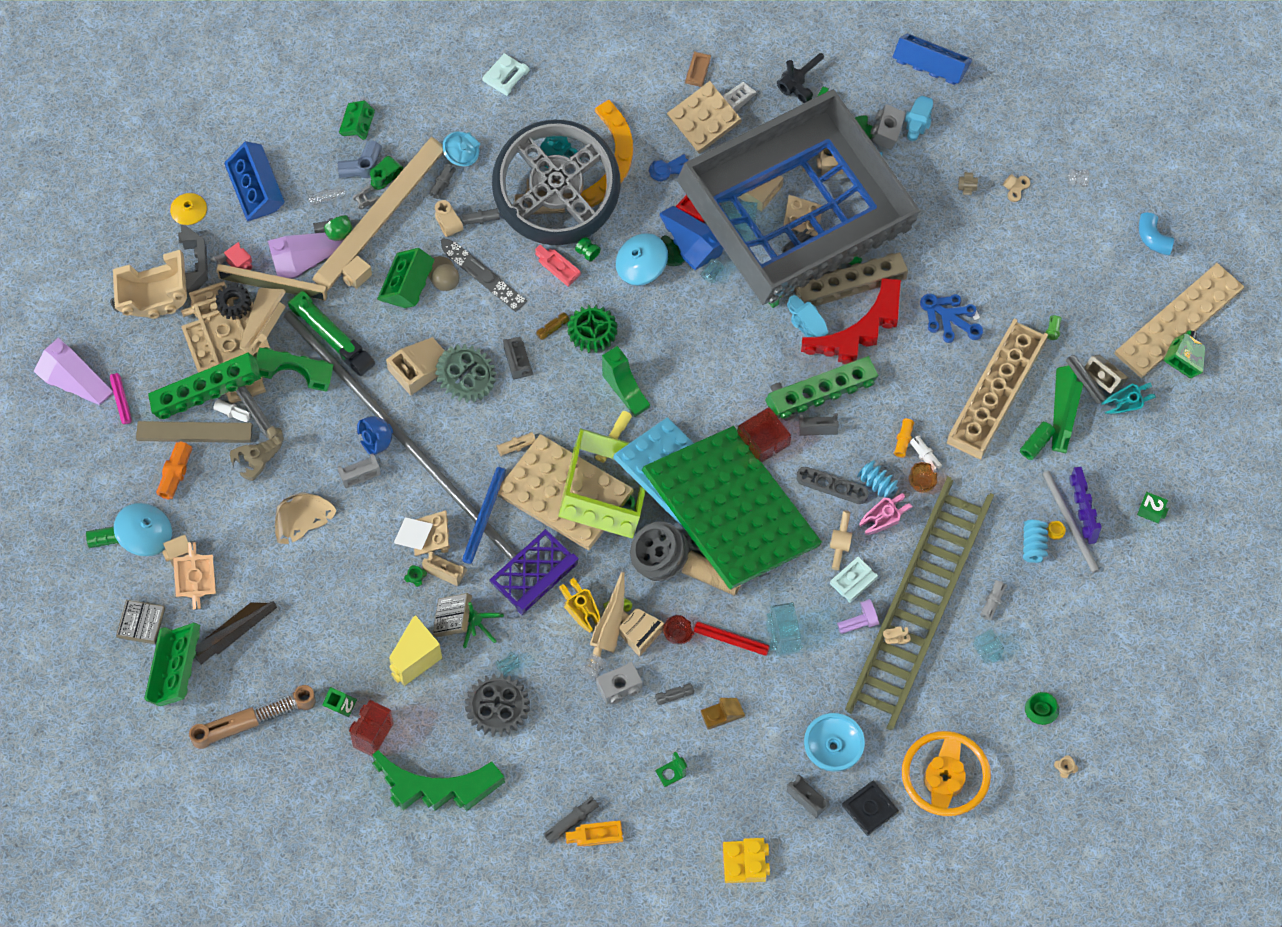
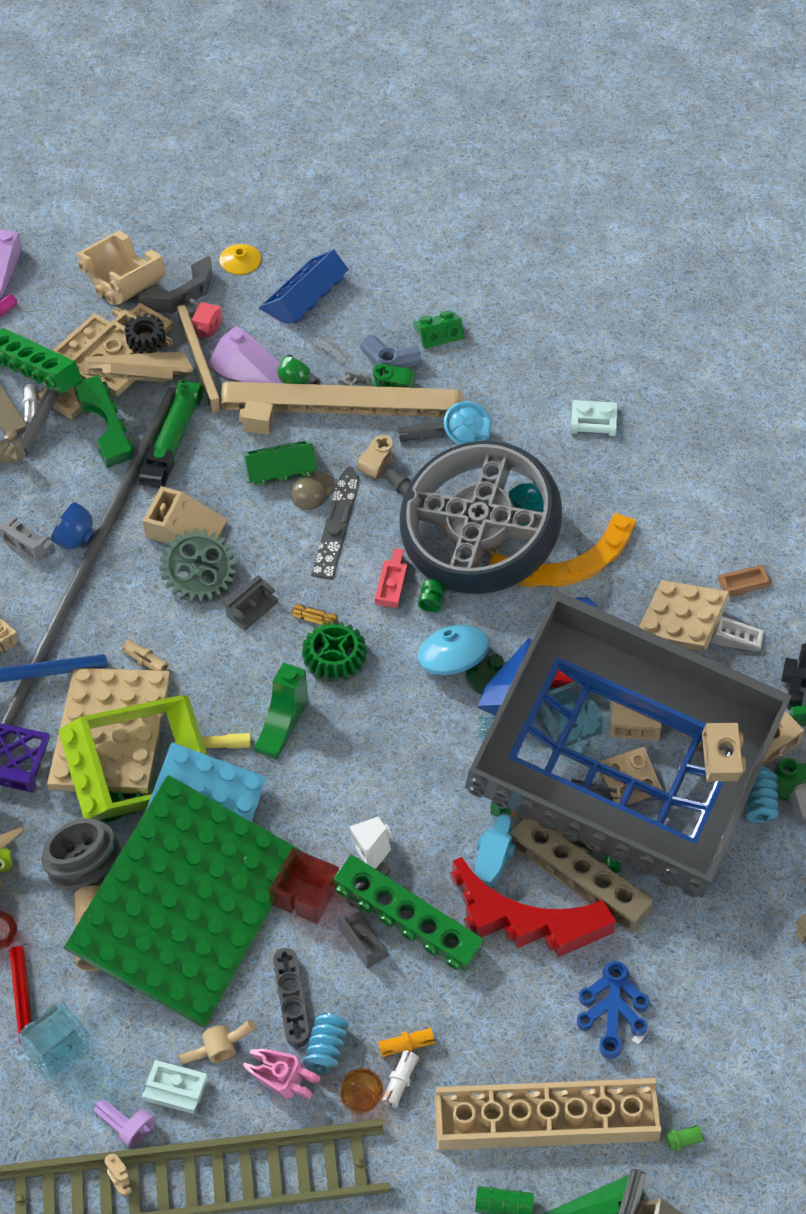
camera: 60 degrees right, 10 degrees down
none -> white slope [350,817,392,869]
none -> tan brick [702,723,746,782]

